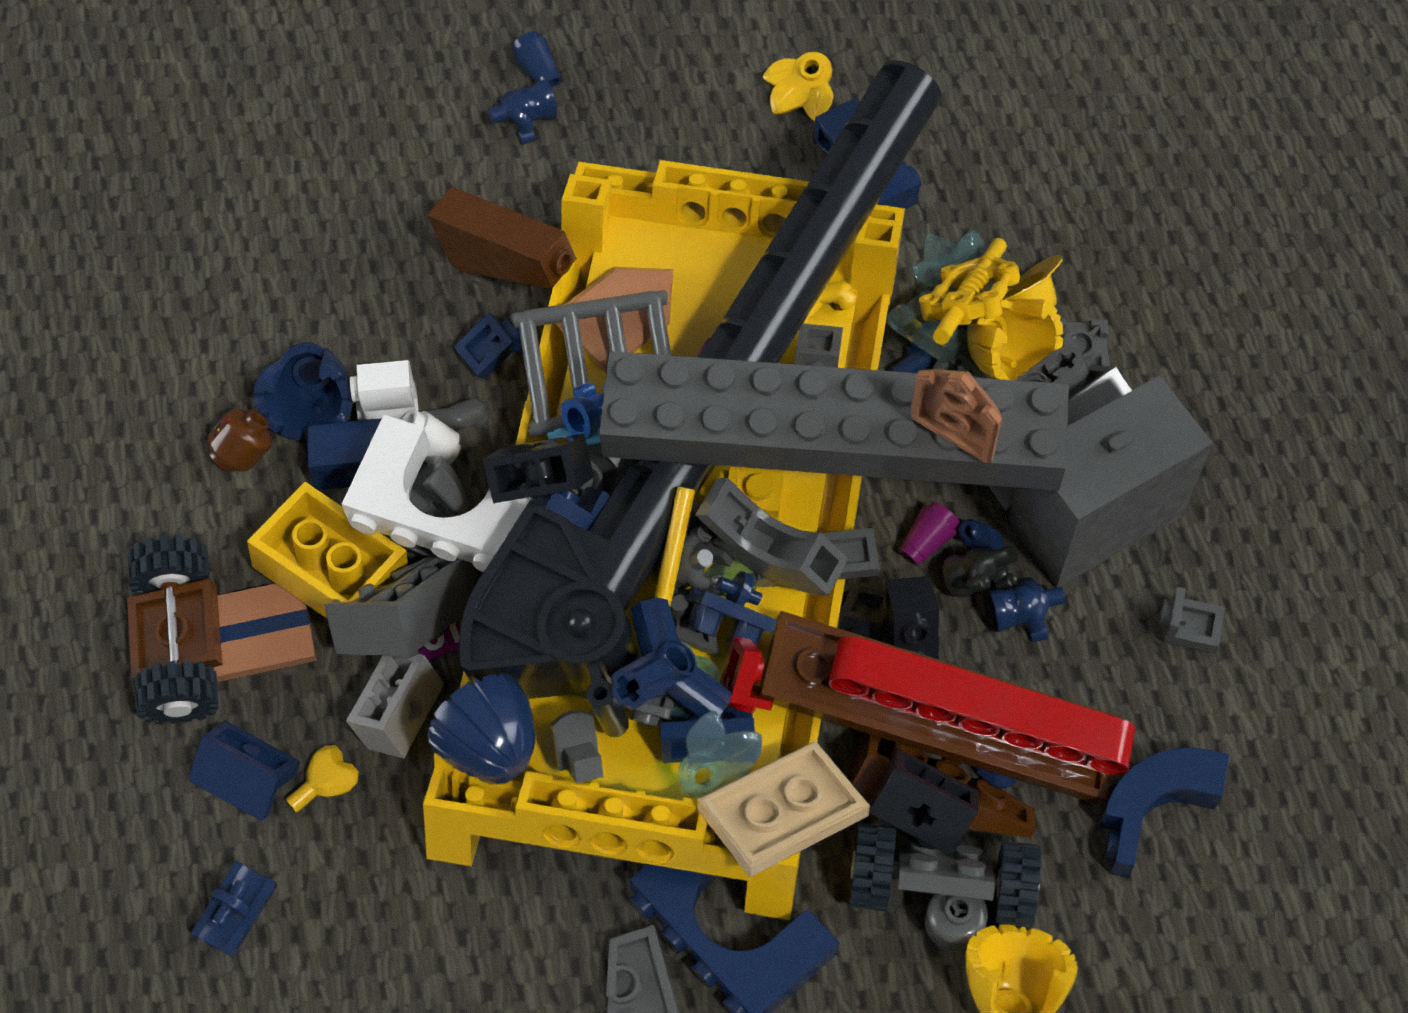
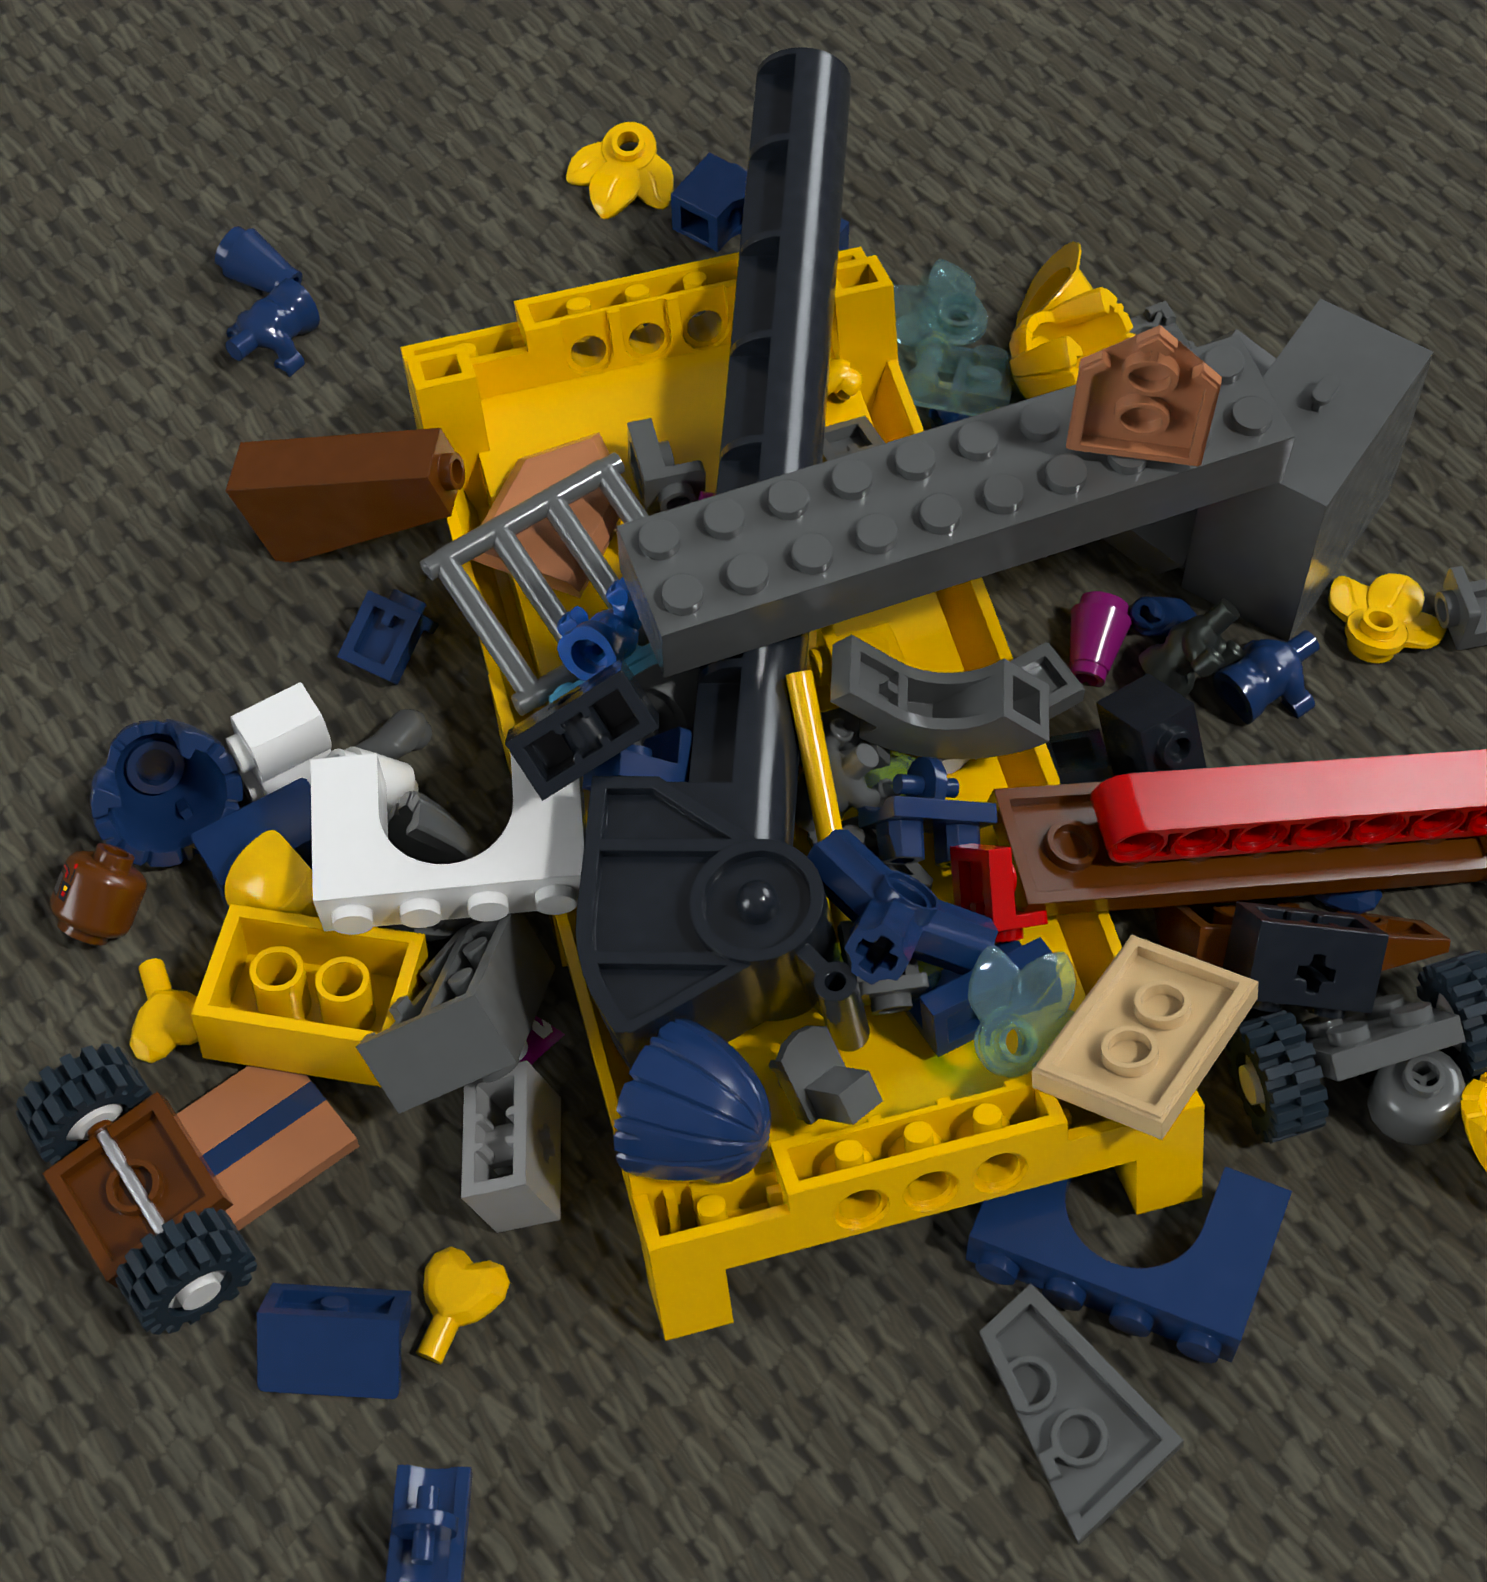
camera: 25 degrees left, 5 degrees down
yellow bar [919,238,1020,345] -> none
none -> yellow rock [130,958,198,1063]
none -> yellow helmet [225,830,319,917]
none -> dark grey bracket [627,418,706,516]
none -> yellow plate [1328,573,1447,663]

